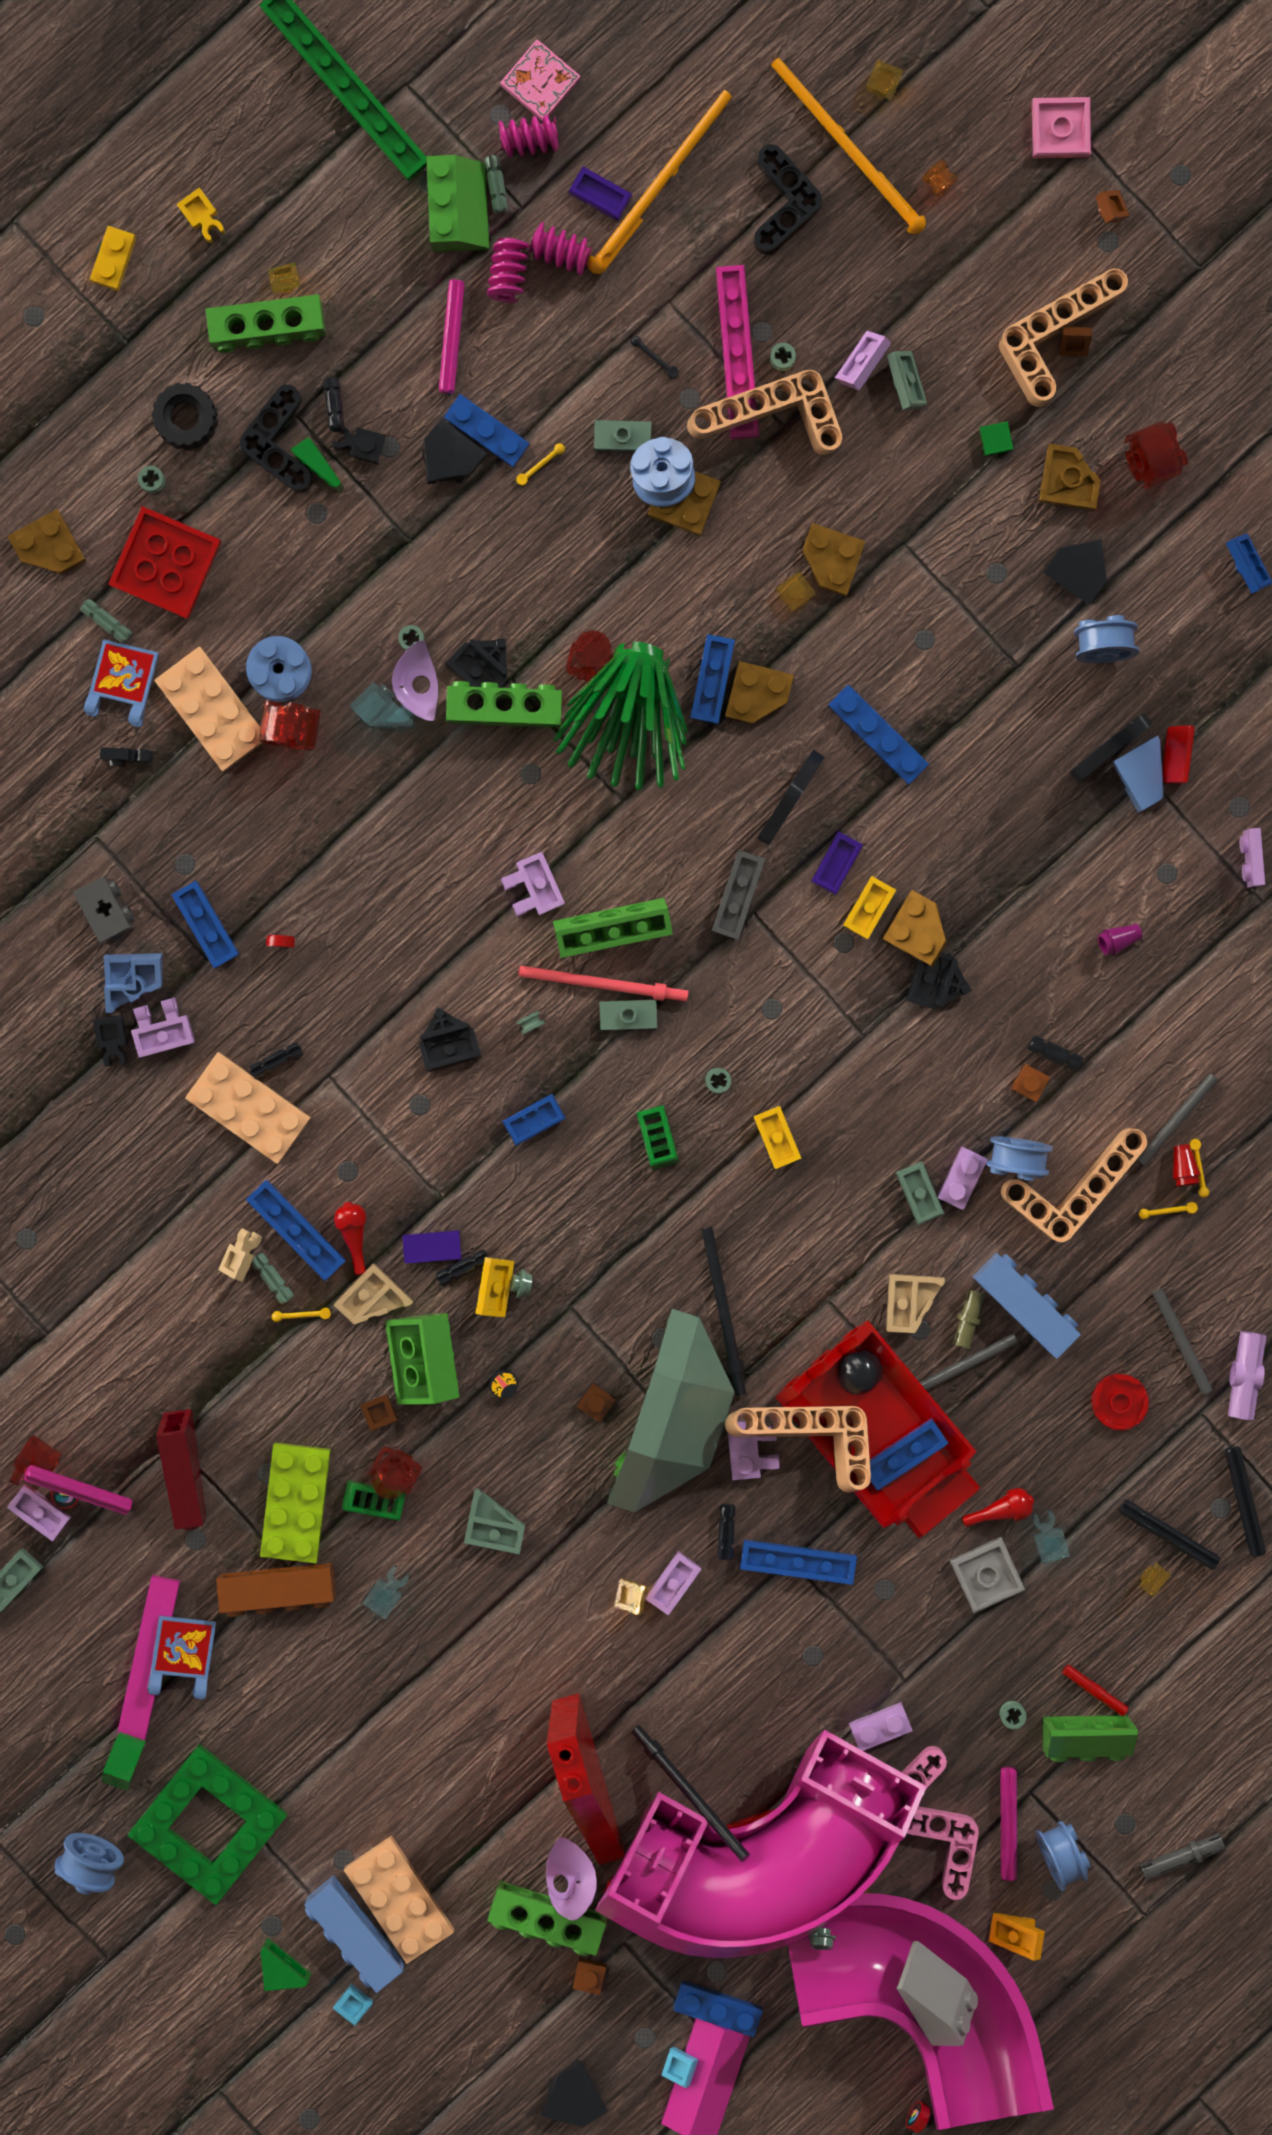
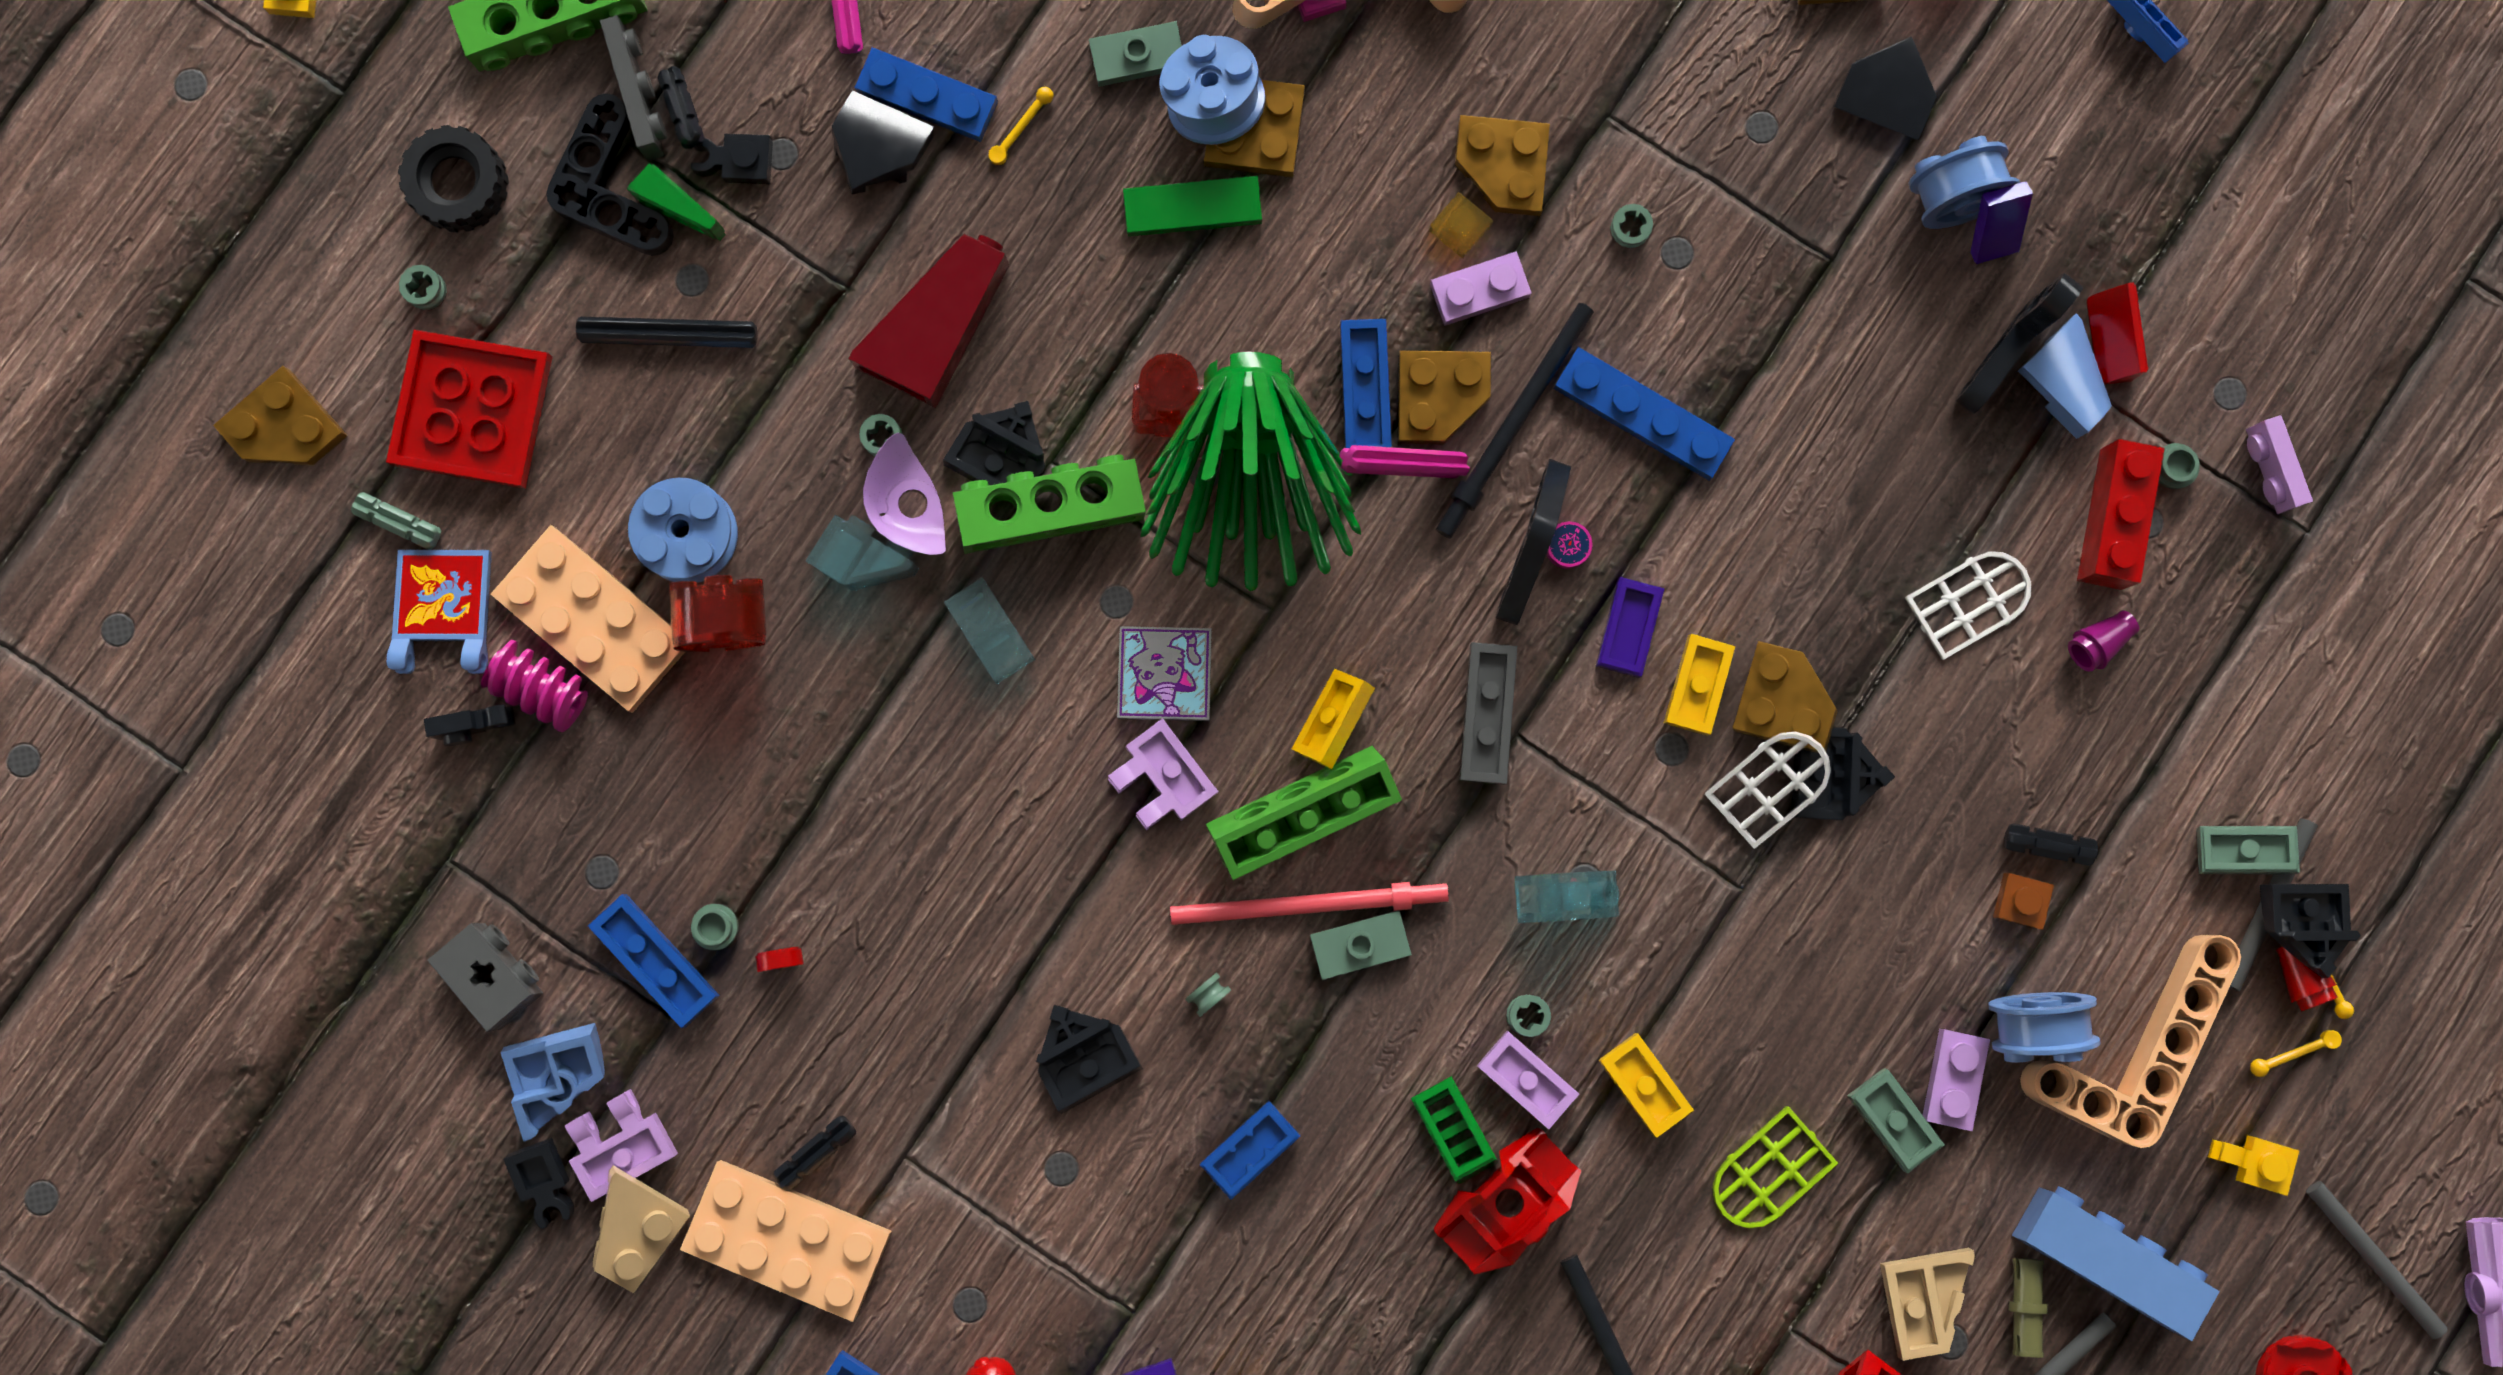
camera: 15 degrees left, 5 degrees down
none -> dark pink piece [481,640,588,732]
none -> black axle [576,316,758,348]
none -> tan wing [592,1165,690,1293]
none -> dark grey plate [600,15,667,161]
none -> sand green plate [691,904,739,950]
none -> dark red slope [848,234,1009,408]
none -> clear light blue slope [944,577,1036,684]
none -> tile [1117,626,1212,721]
none -> green tile [1123,176,1262,237]
none -> yellow plate [1291,668,1375,769]
none -> dark pink axle [1339,445,1470,478]
none -> lavender plate [1430,251,1531,326]
none -> red piece [1434,1127,1581,1275]
none -> black bar [1436,303,1594,539]
none -> lavender plate [1477,1031,1579,1129]
none -> clear light blue slope [1514,870,1619,923]
none -> dark blue tile [1546,521,1592,569]
none -> sand green bush [1610,204,1653,248]
none -> white window [1705,732,1831,849]
none -> lime window [1712,1106,1838,1228]
none -> white window [1905,552,2031,660]
none -> dark purple tile [1970,181,2033,264]
none -> red brick [2077,439,2165,590]
none -> sand green plate [2159,443,2200,489]
none -> sand green plate [2196,826,2300,874]
none -> yellow plate [2208,1135,2299,1196]
none -> black slope [2260,884,2361,978]

